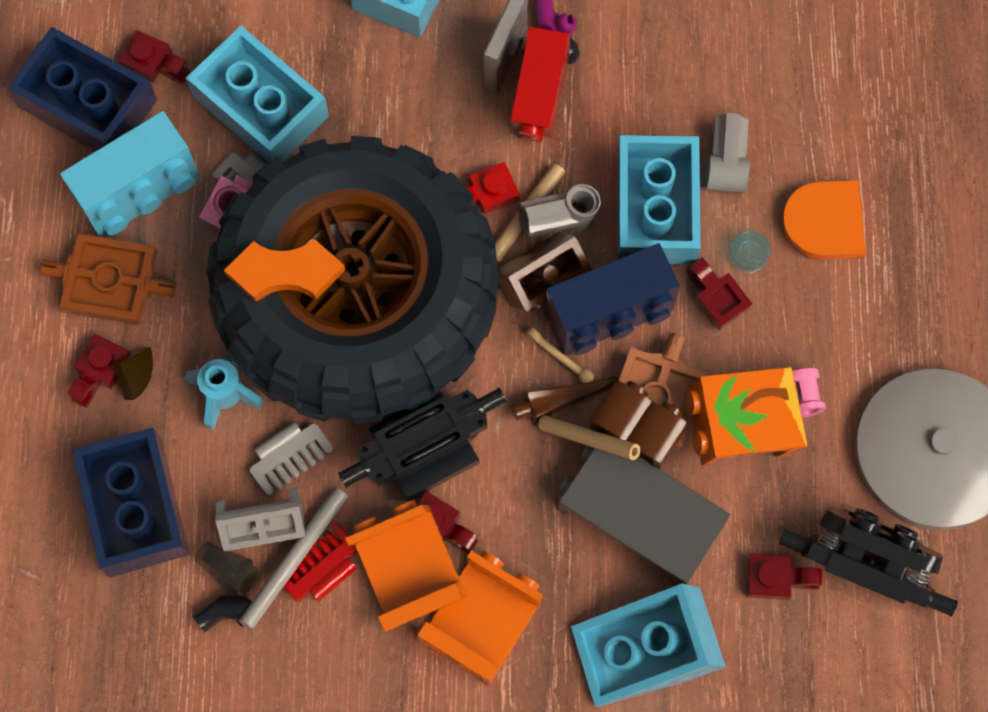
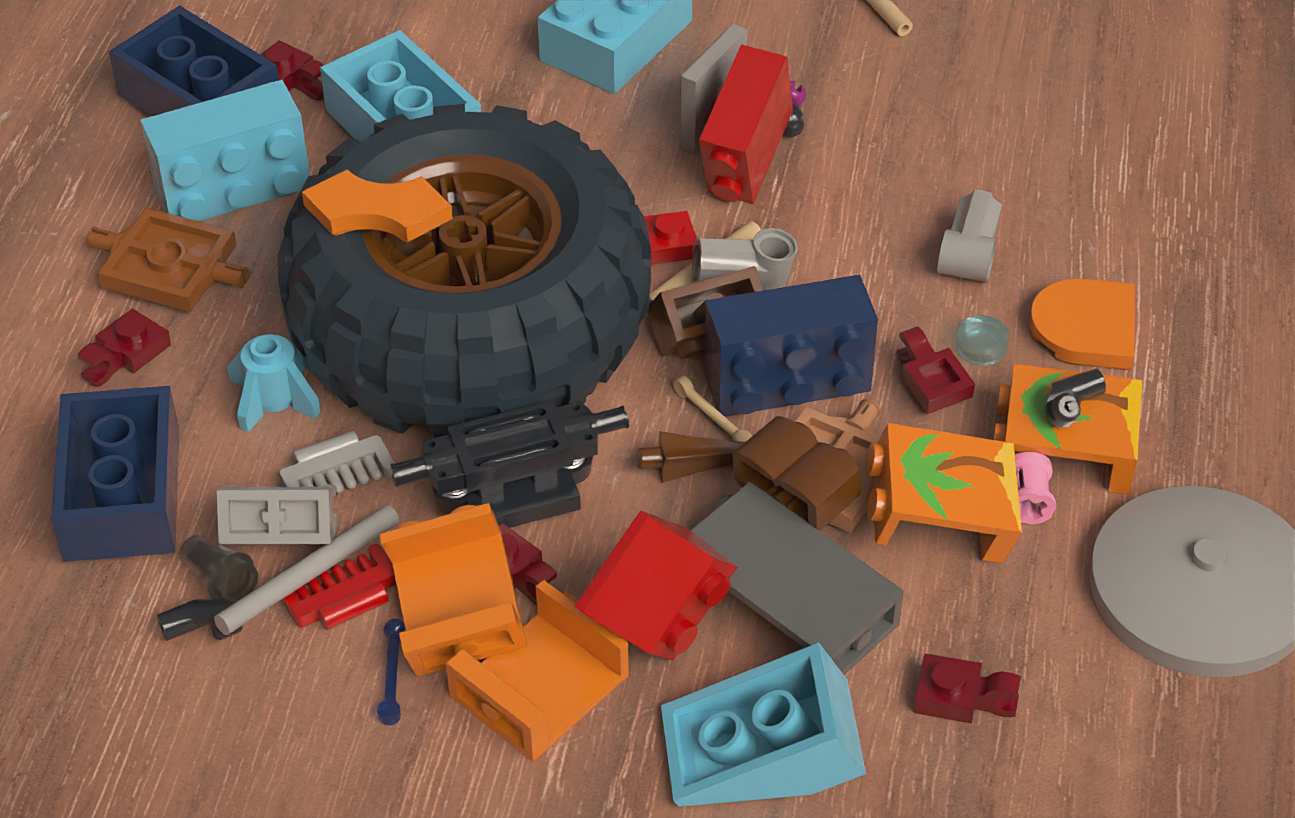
camera: 10 degrees right, 25 degrees down
dark brown tile [112,347,153,400] -> none
tan piece [538,415,640,460] -> none
medium azure brick [617,135,701,265] -> none
black piece [778,507,958,617] -> none
none -> clear blue hinge [377,618,406,725]
none -> red slope [574,510,738,660]
none -> orange panel [993,364,1142,495]
none -> black arm [1043,368,1106,427]

